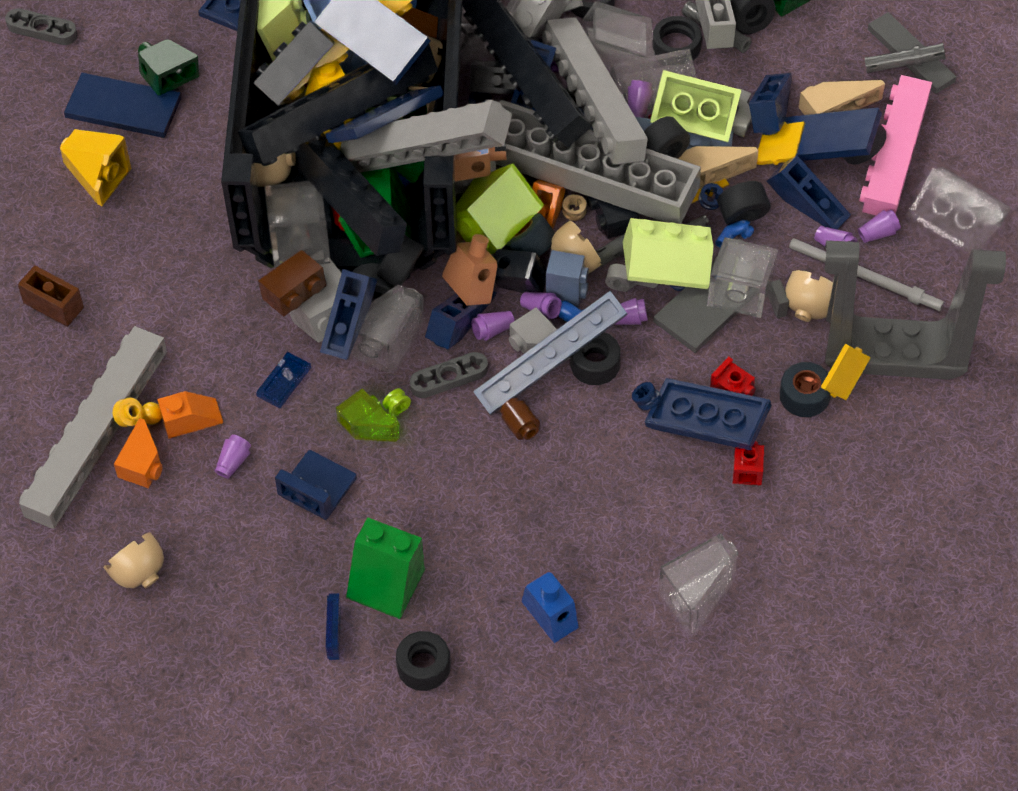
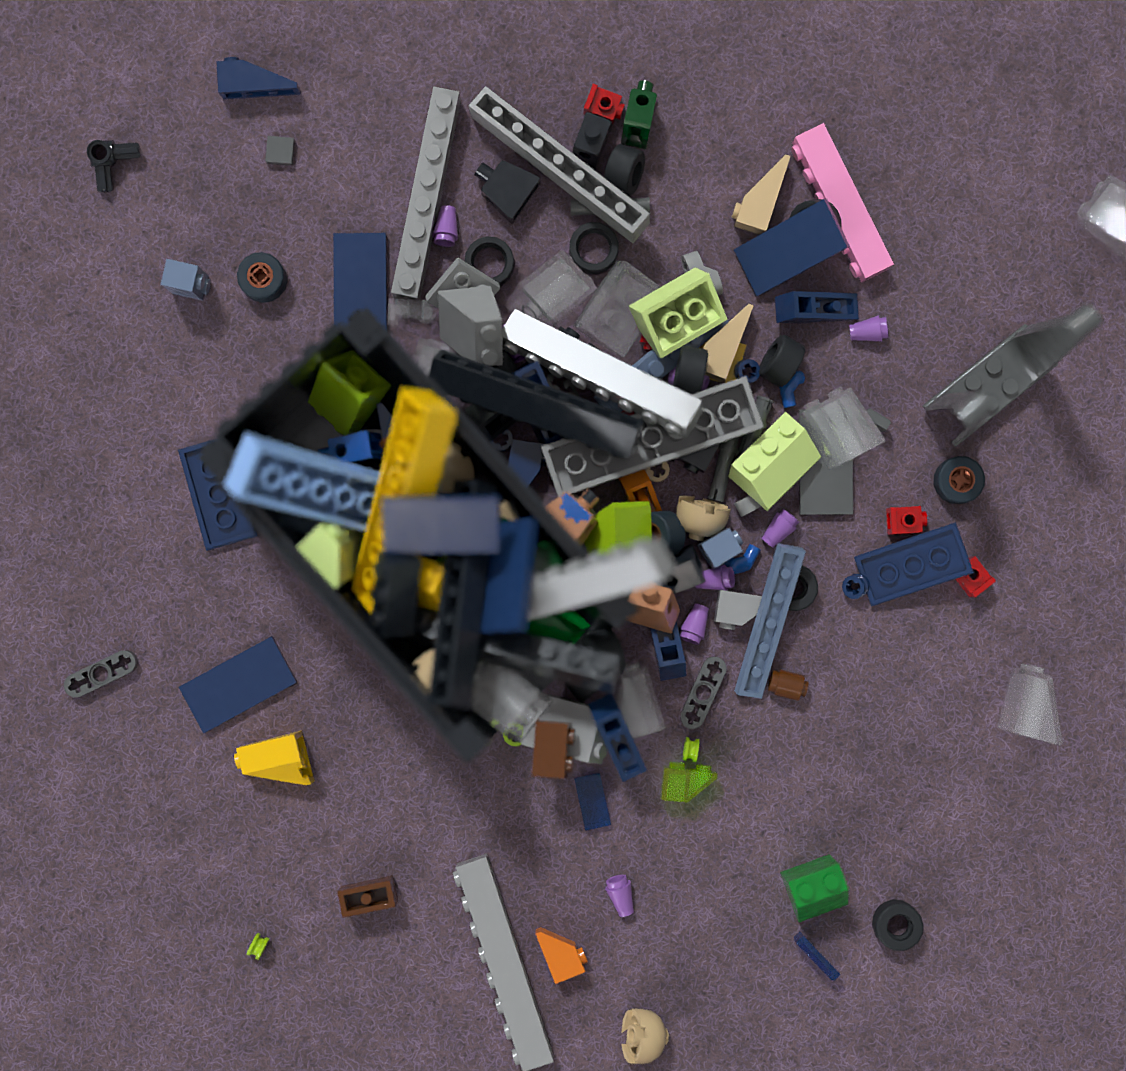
camera: 45 degrees left, 30 degrees up
yellow plate [112,397,162,427] -> none
dark green torso [138,40,199,96] -> none
orange slope [157,391,223,439] -> none
dark blue bracket [275,450,357,520] -> none
blue torso [521,572,578,643] -> none
medium lavender cone [628,80,654,118] -> none
dark blue slope [749,73,792,135] -> none
yellow piece [757,121,805,165] -> none
tan cylinder [785,270,833,322] -> none
light grey bar [789,238,944,311] -> none
yellow piece [821,344,871,400] -> none
medium lavender cone [858,210,901,243] -> none
dark grey pin [865,43,946,74] -> none
dark grey tile [868,12,956,94] -> none
clear slope [907,167,1011,253] -> none

